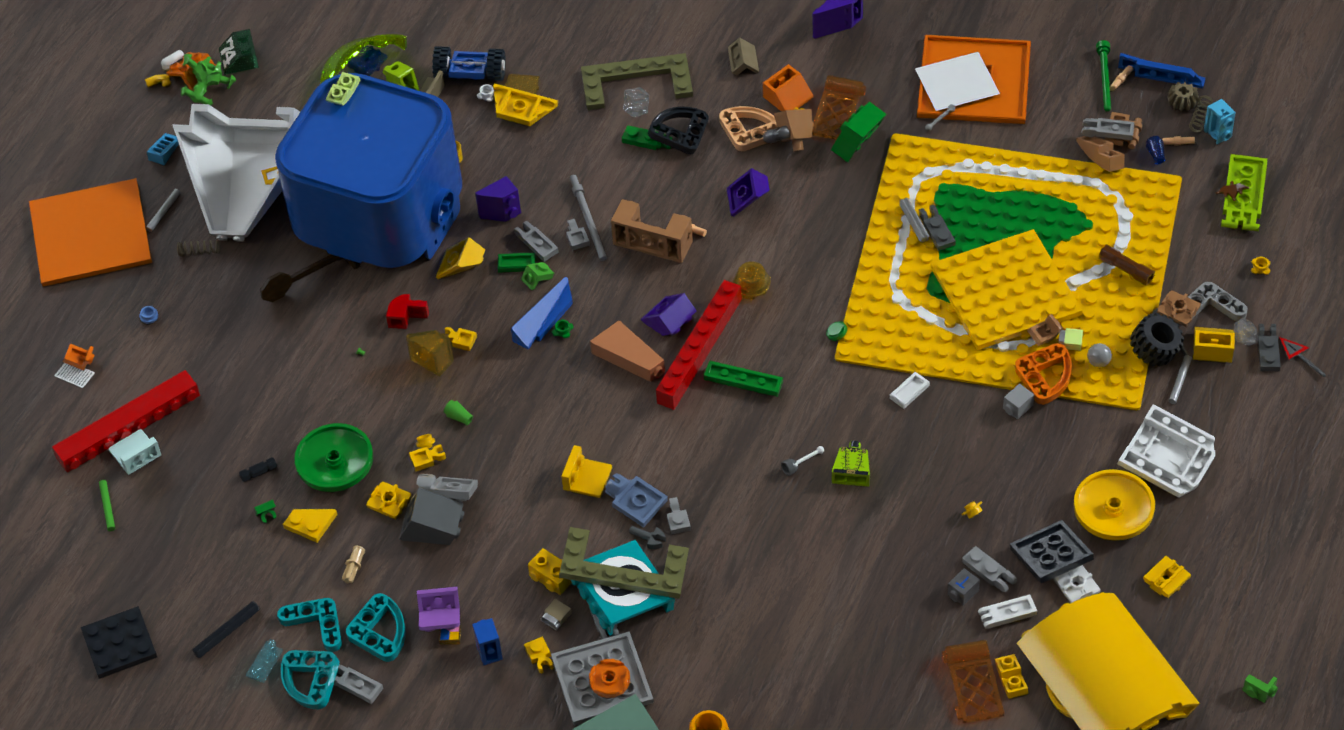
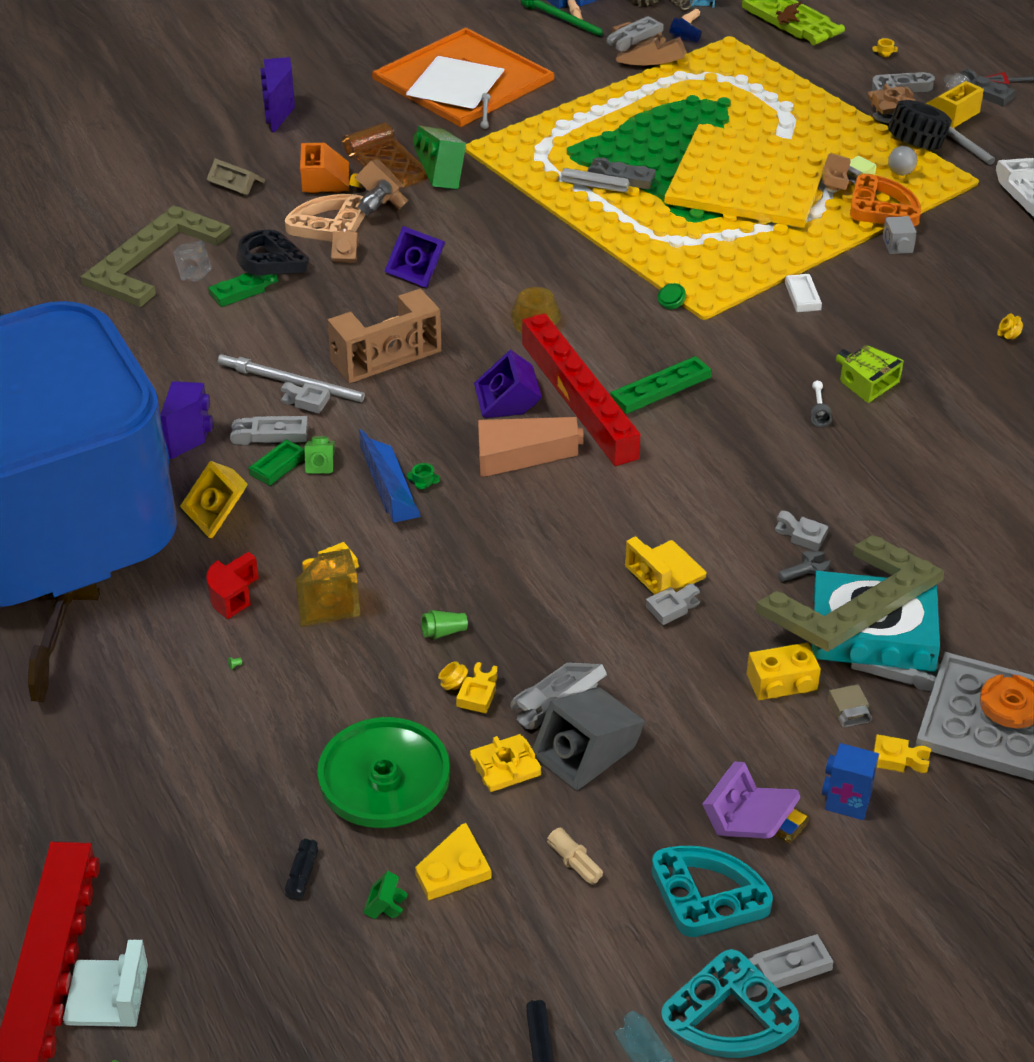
camera: 55 degrees left, 10 degrees down
teal beam [277,598,342,652] -> none
sand blue plate [605,473,668,528] -> none
reddish brown axle [1099,244,1155,285] -> none
none -> medium nougat bracket [331,229,359,263]
none -> light grey plate [646,584,700,625]

